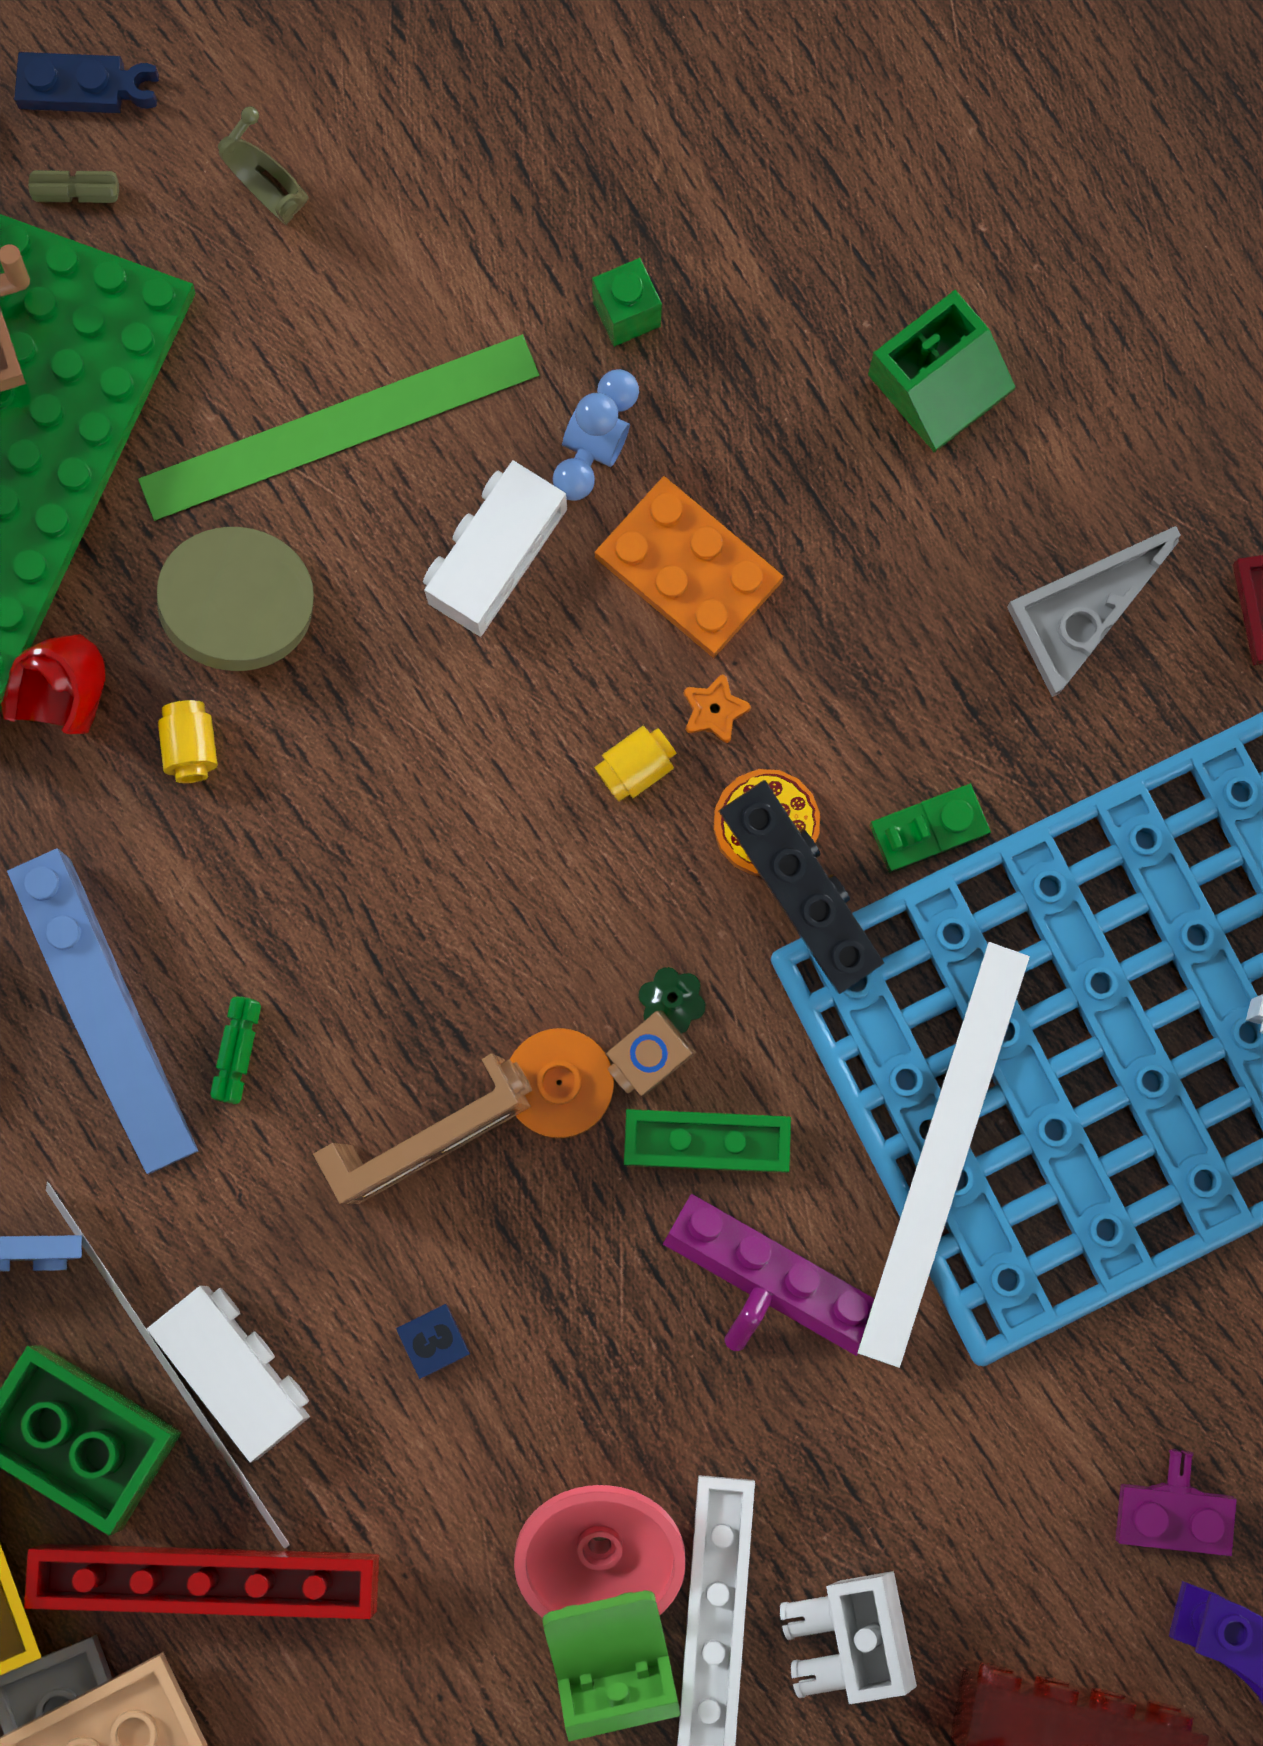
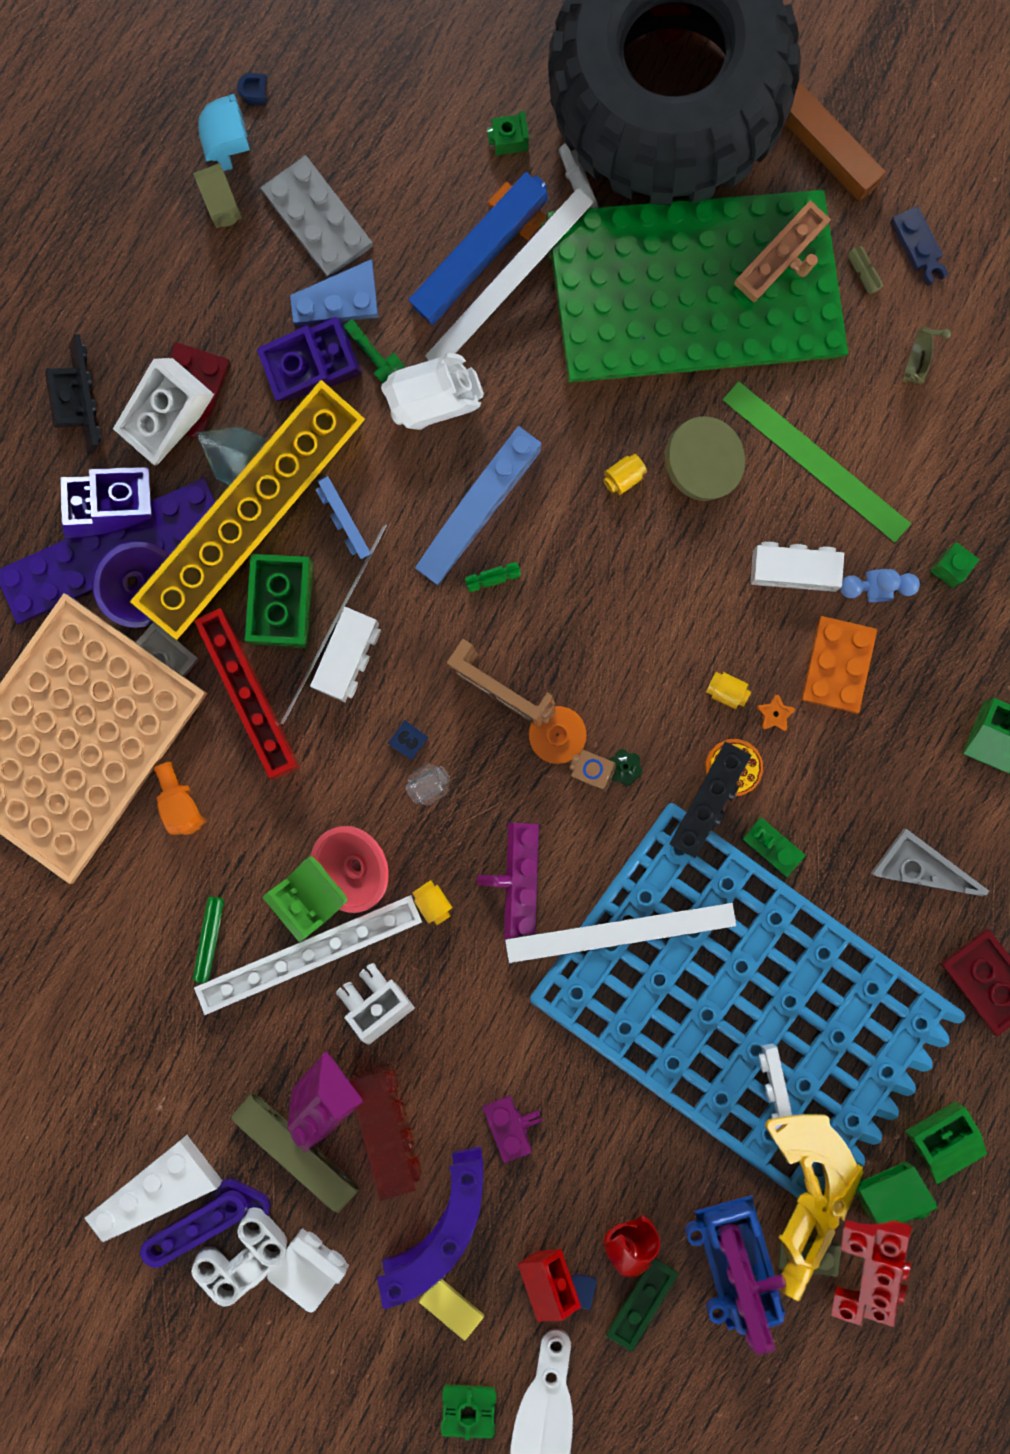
camera: 65 degrees right, 5 degrees up
red piece [1,634,106,734] -> none
green plate [624,1109,791,1173] -> none
none -> clear head [405,763,450,806]
none -> yellow brick [412,880,453,926]

